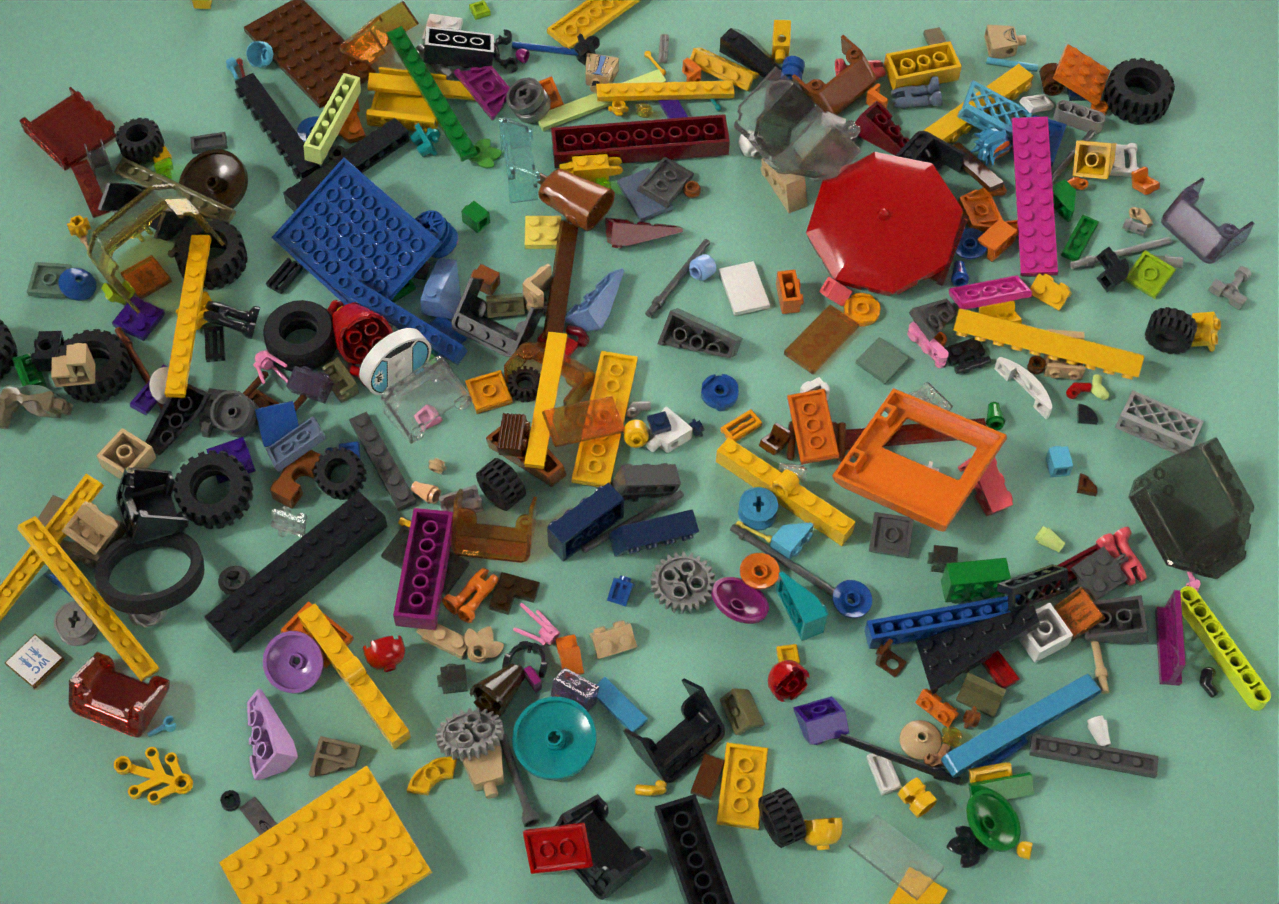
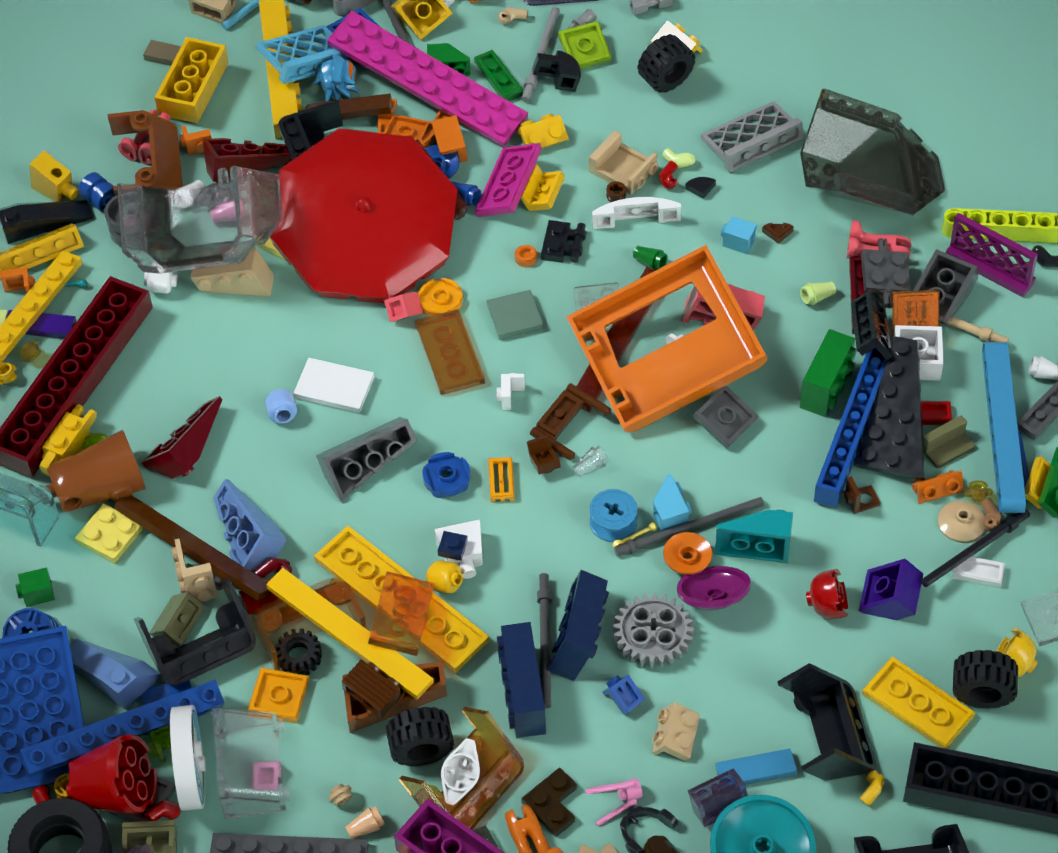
camera: 55 degrees left, 5 degrees down
light grey hinge [439,485,484,520] -> none
dark orange brick [471,264,501,296] -> none
magenta tile [524,666,542,693] -> none
orange slope [555,634,584,678] -> none
dark grey wedge [611,463,681,502] -> none
sand blue tile [617,168,673,222] -> none
light grey arm [626,401,651,419] -> none
dark grey tile [637,157,694,208] -> none
dark grey bar [645,239,710,318] -> none
dark orange plate [683,181,701,198] -> none
dark blue plate [689,418,705,437] -> none
reddish brown tile [691,754,725,800] -> none
yellow hinge [716,437,856,546] -> none
olive panel [720,688,765,735] -> none
orange brick [776,270,804,314] -> none
yellow tile [776,644,800,664] -> none
orange tile [787,389,839,465] -> none
blue dish [832,580,872,618] -> none
sand blue piece [891,76,942,109] -> none
yellow wheel [897,777,938,818] -> none
bright pink plate [907,321,948,368] -> none
dark grey wing [909,298,957,342] -> none
clear smoke brick [927,545,958,573] -> none
yellow brick [953,308,1145,380] -> none
dark orange plate [963,706,981,729] -> none
white tile [1019,94,1054,113] -> none
orange arm [1067,177,1088,190] -> none
light grey pin [1122,218,1147,236] -> none
bright pink hand [1185,567,1201,592] -> none
none -> white hat [441,738,480,806]

